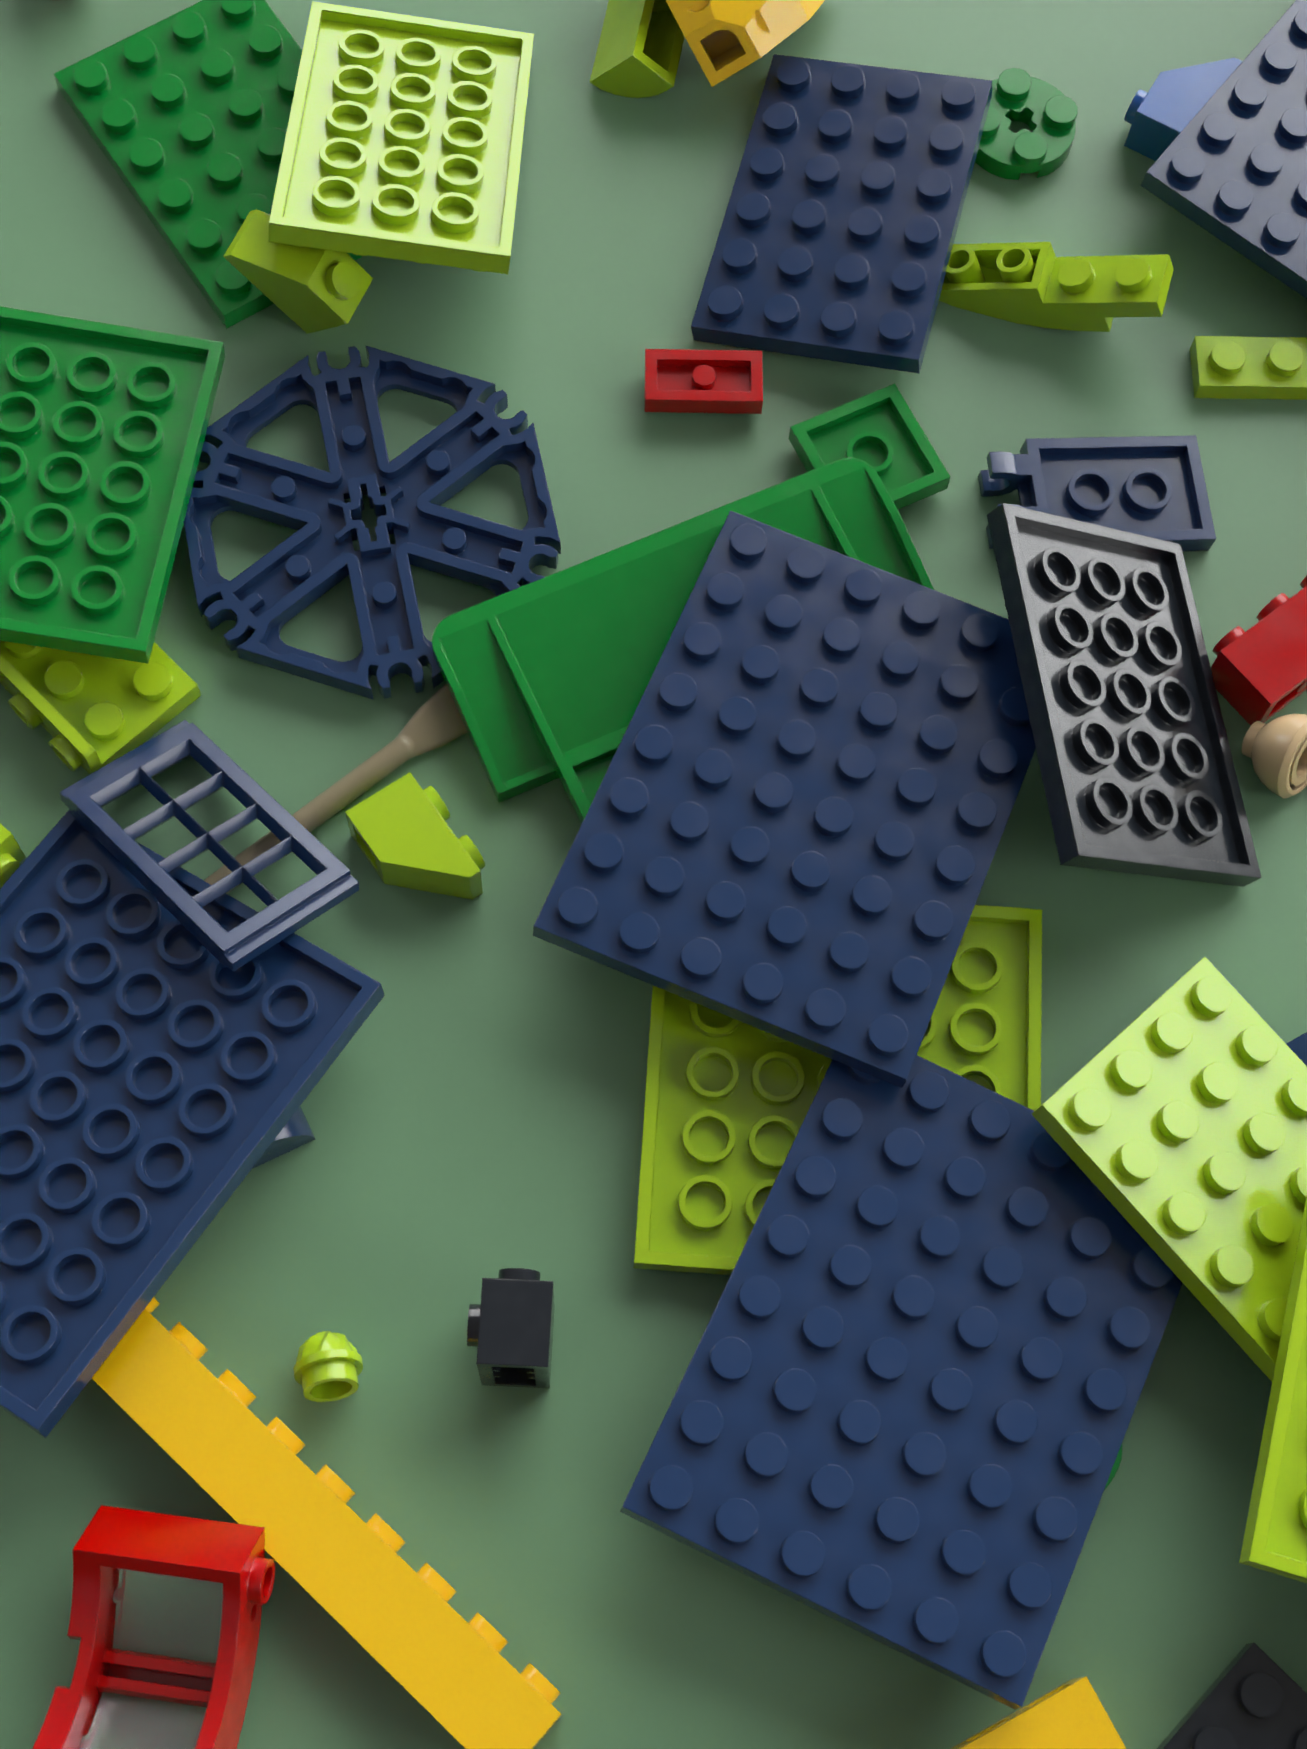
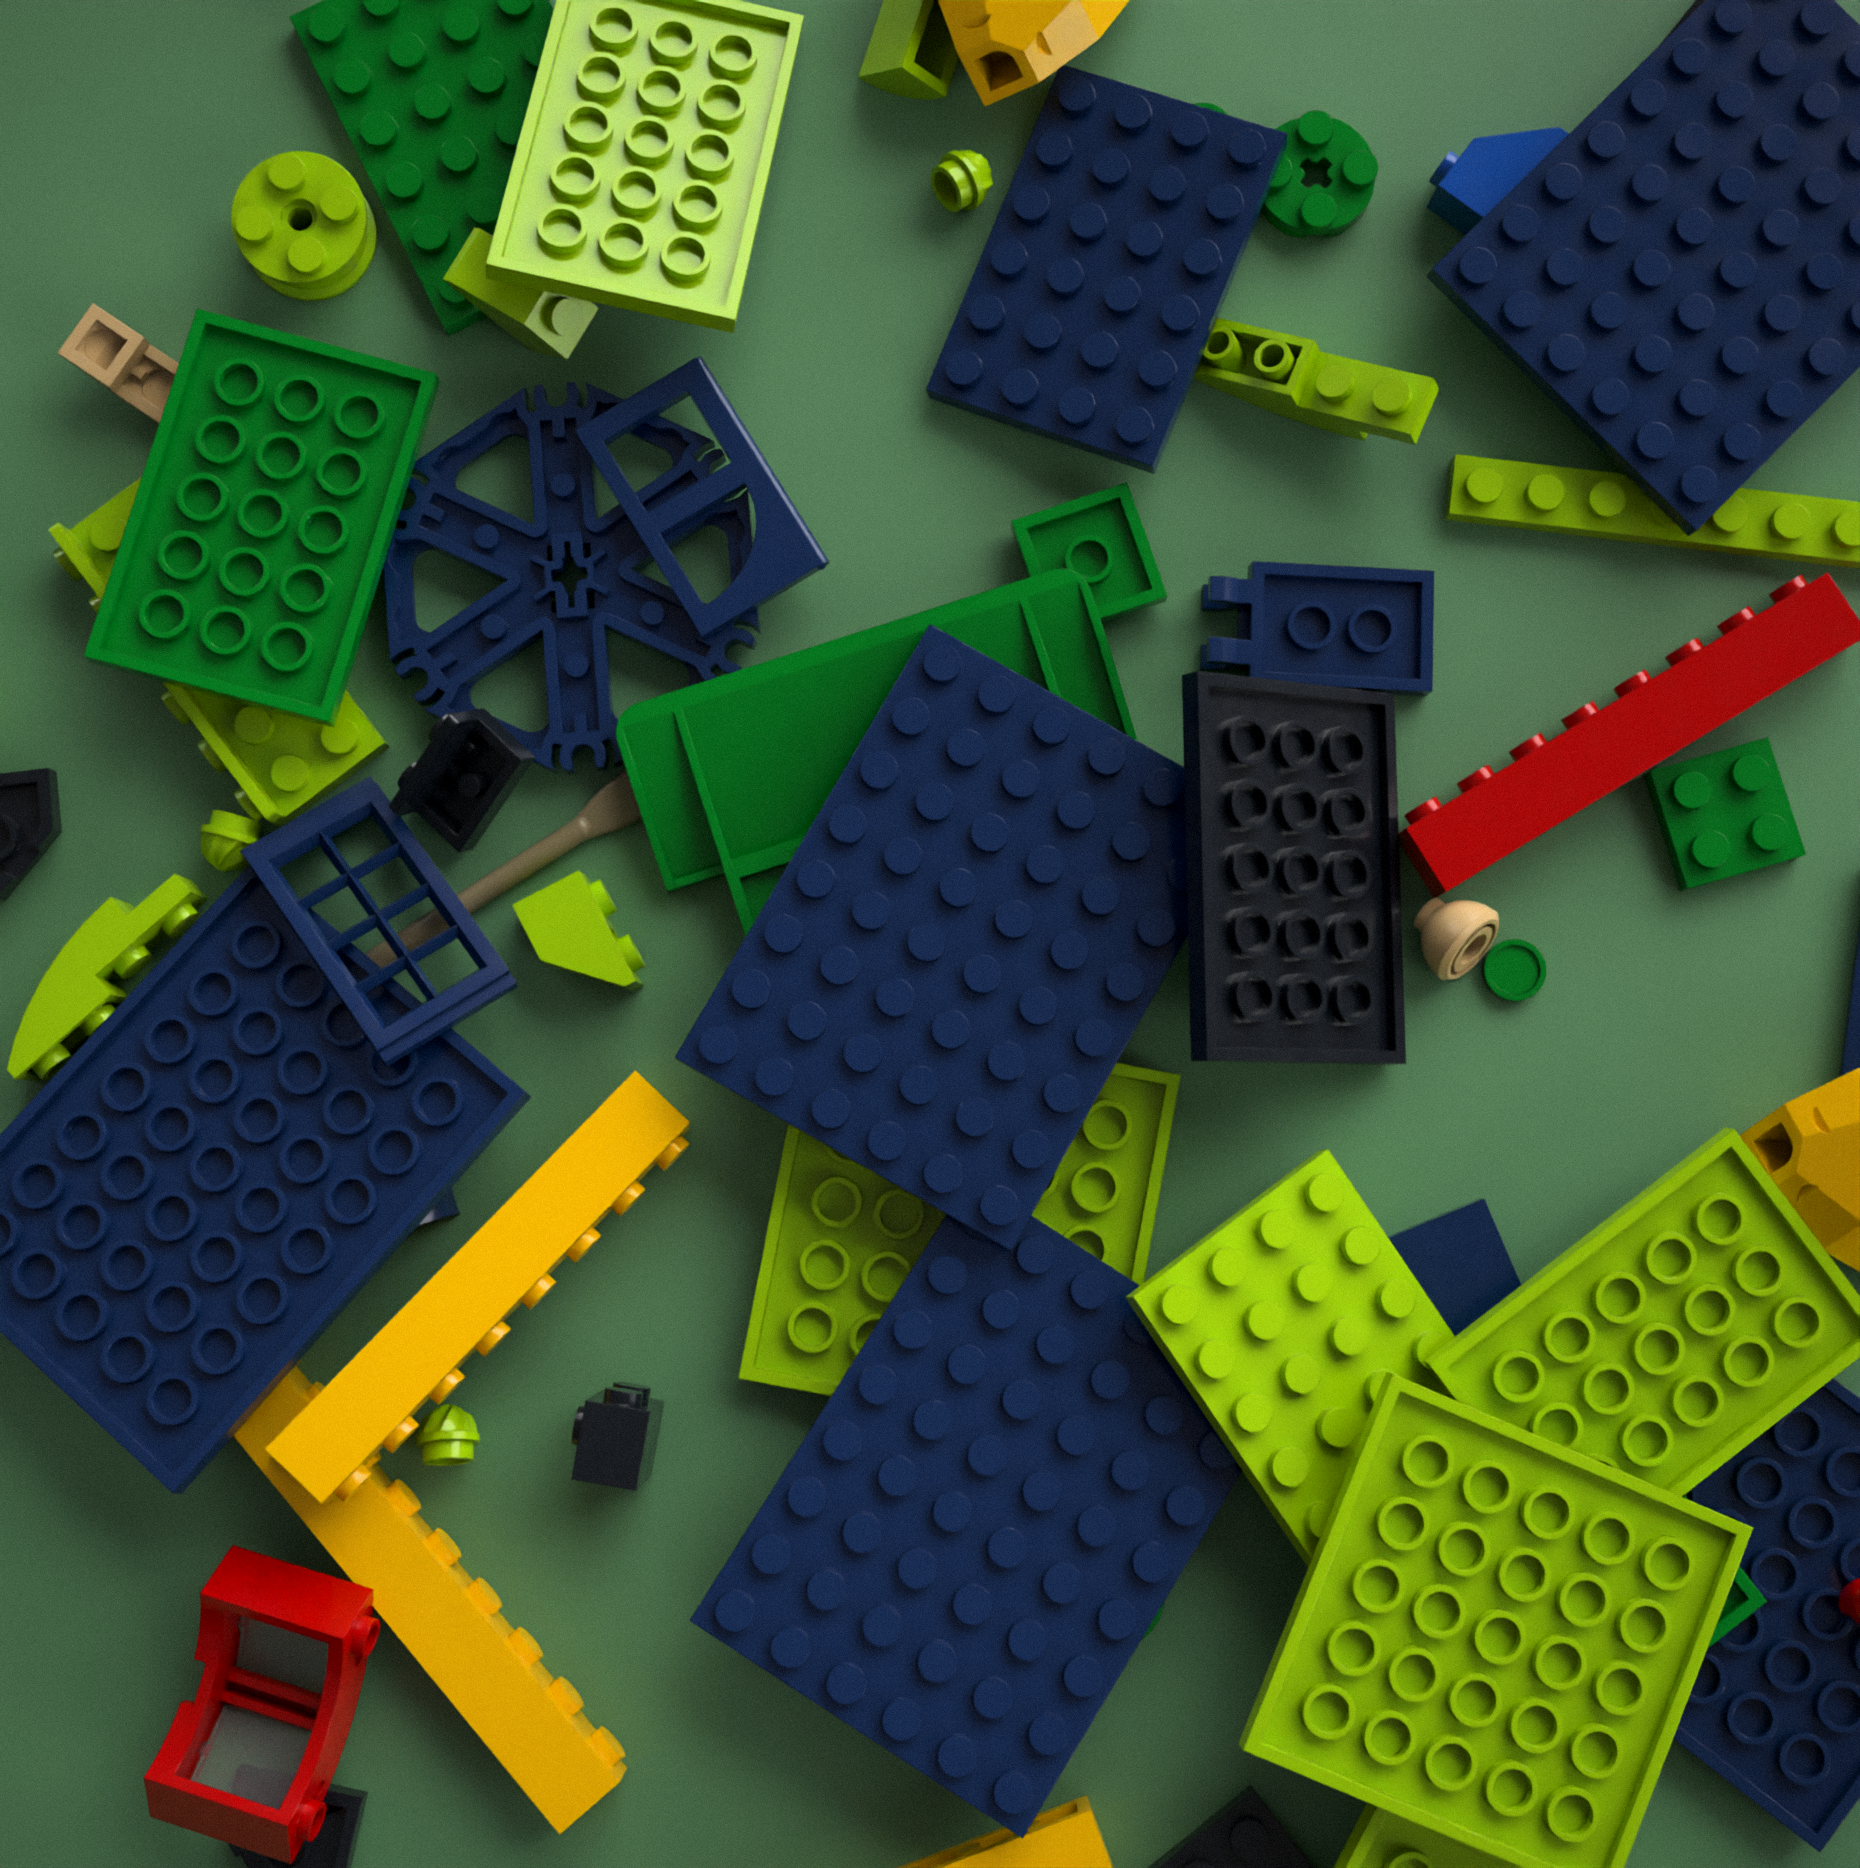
camera: 15 degrees right, 15 degrees up
red plate [644,349,763,414] -> none
none -> lime plate [199,810,262,872]
none -> lime wheel [231,151,378,301]
none -> yellow brick [265,1070,690,1504]
none -> black bracket [389,708,535,853]
none -> dark blue window [575,356,829,640]
none -> lime plate [930,150,993,212]

